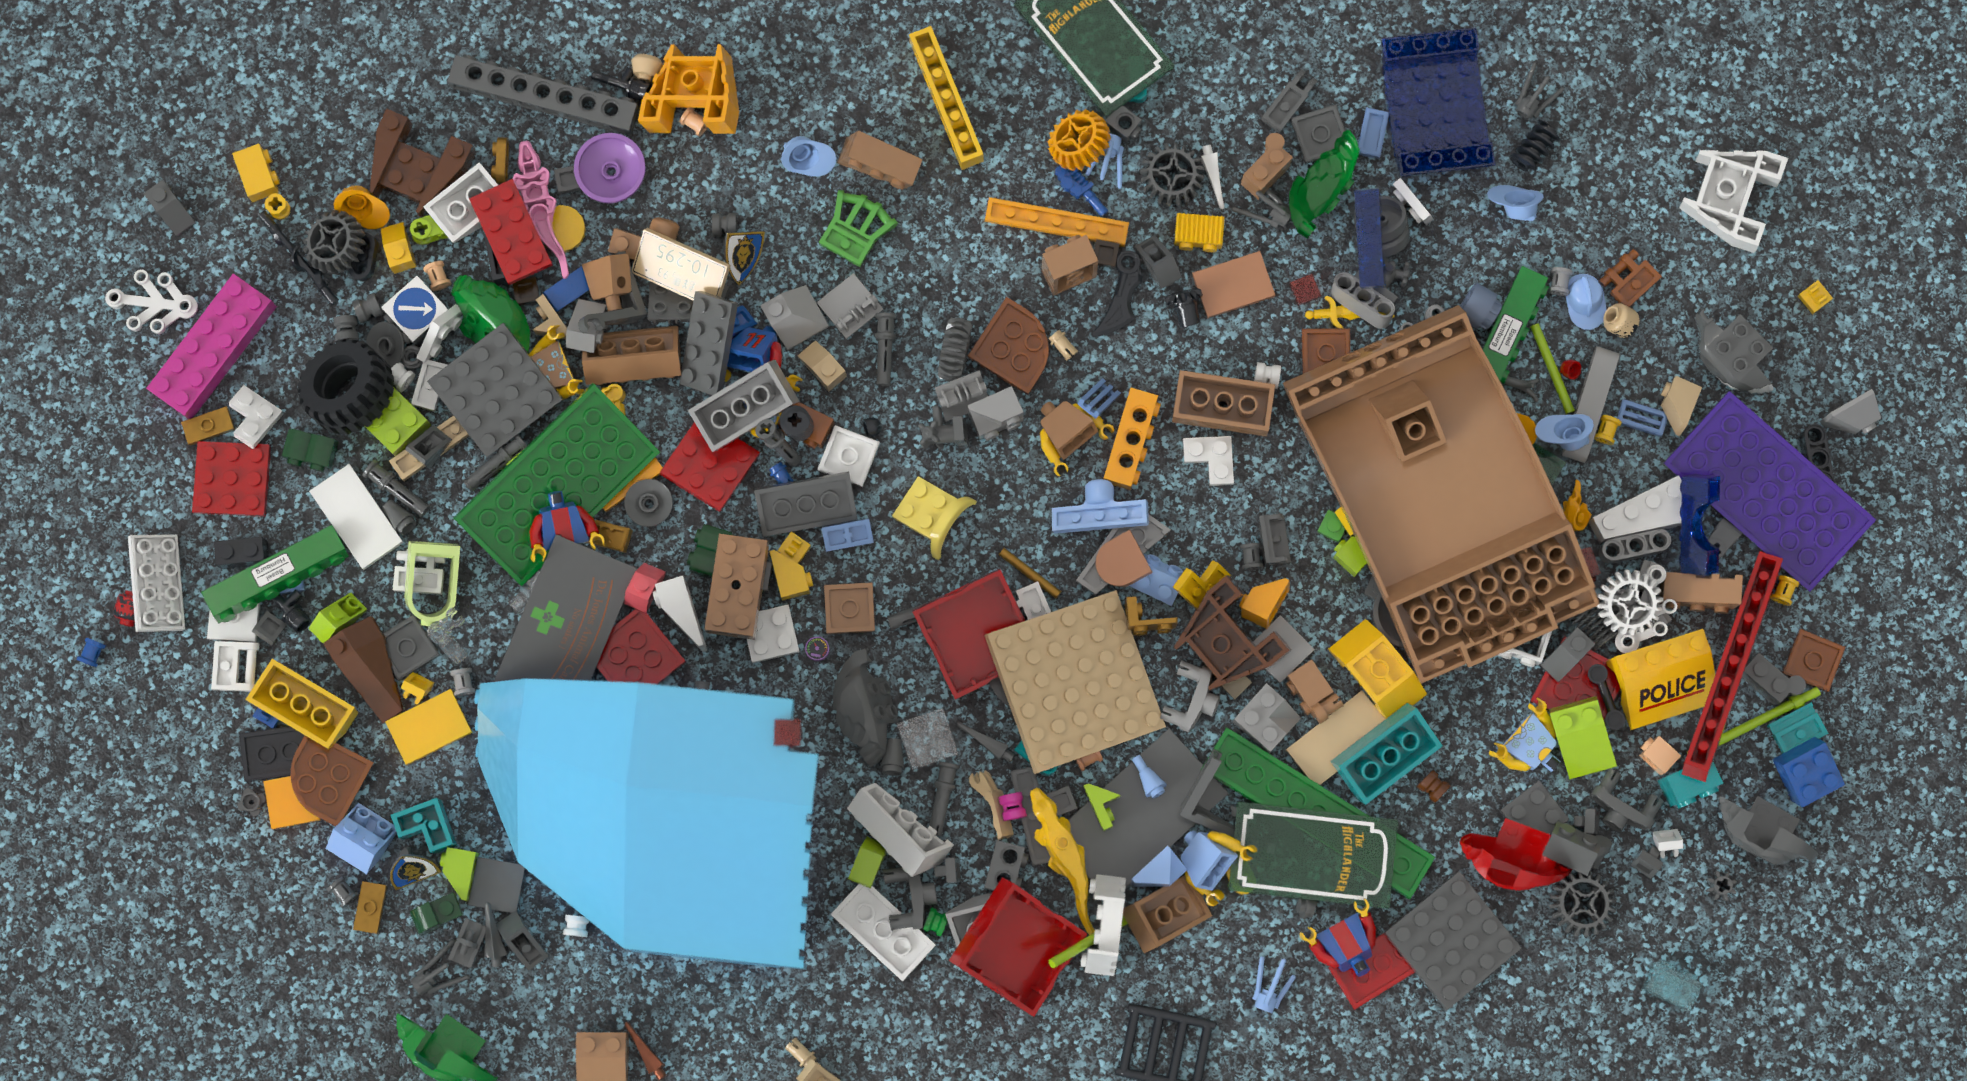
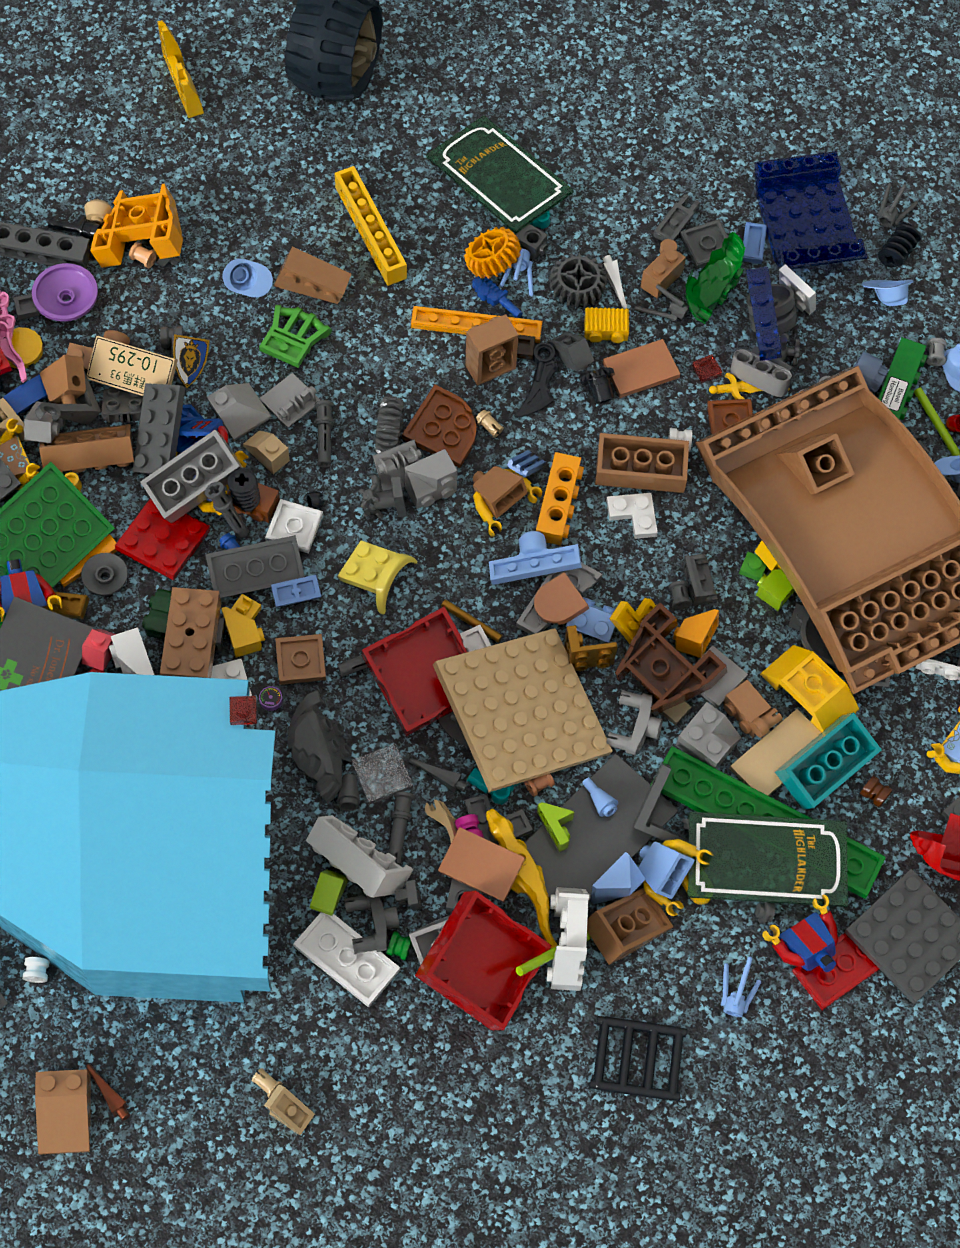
camera: 10 degrees left, 15 degrees down
none -> nougat tile [438,827,525,903]

